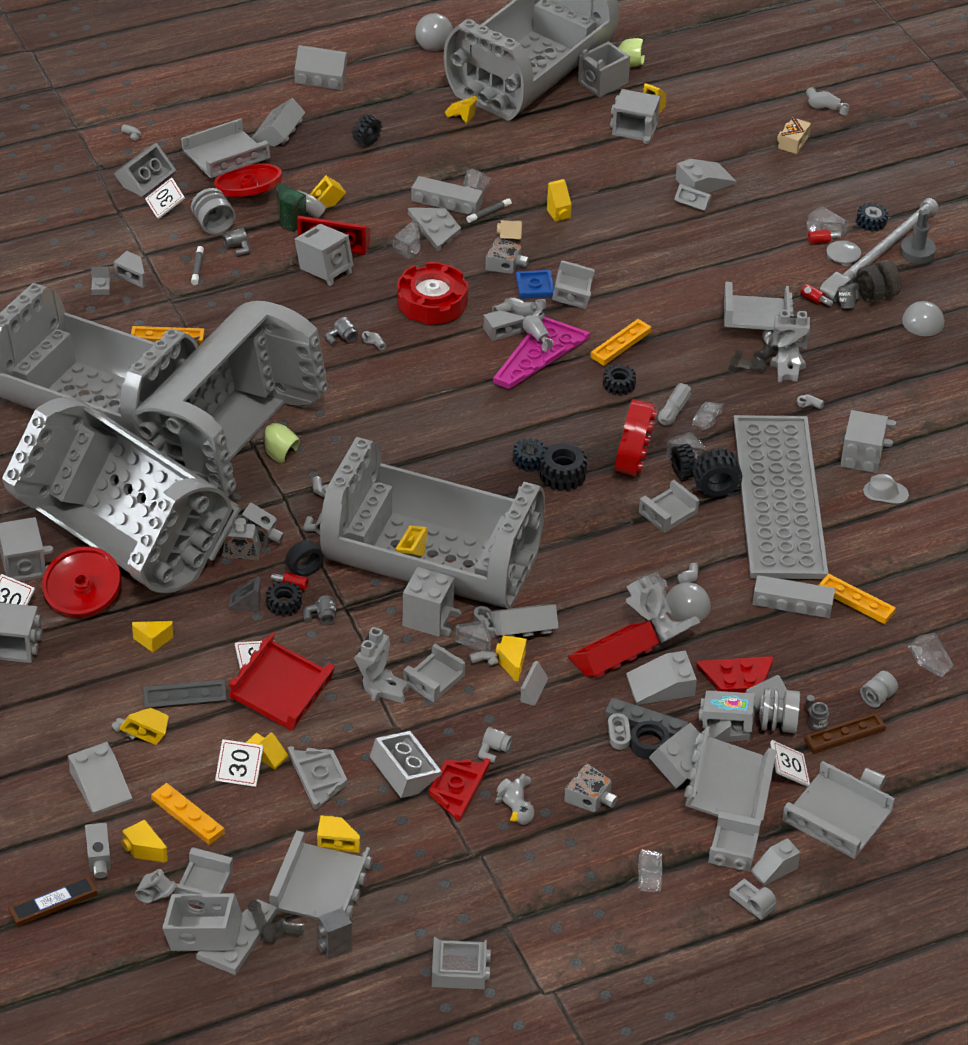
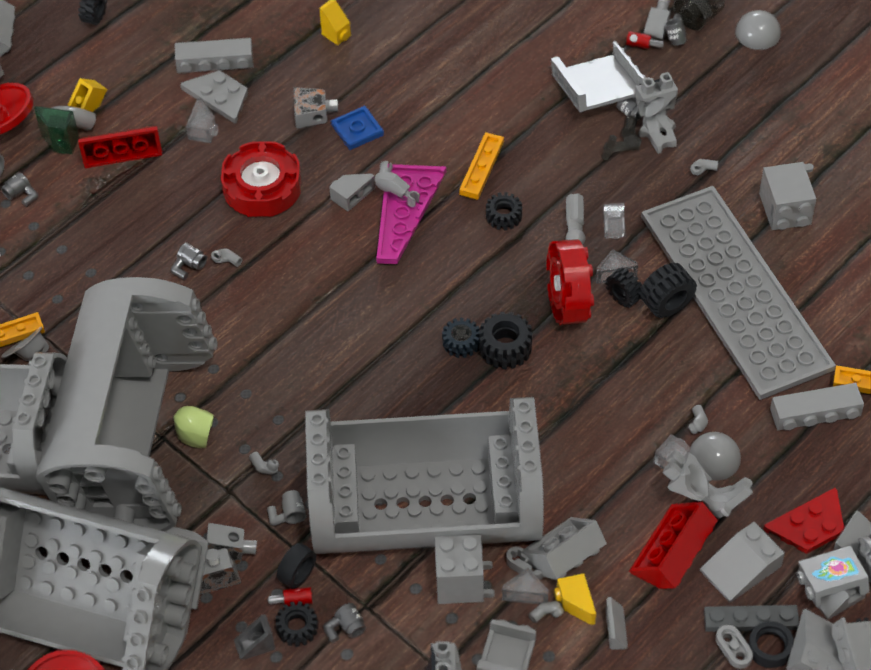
camera: 20 degrees left, 10 degrees up
light grey container [295,224,354,286] -> none
yellow slope [395,525,428,557] -> none
clear slope [463,168,492,193] -> none
dark grey bar [466,198,512,223] -> none
light grey arm [492,298,546,317] -> none
tan brick [497,220,523,239] -> none
light grey panel [552,260,595,309] -> none
light grey panel [639,480,699,533] -> none
light grey piece [863,474,909,504] -> none

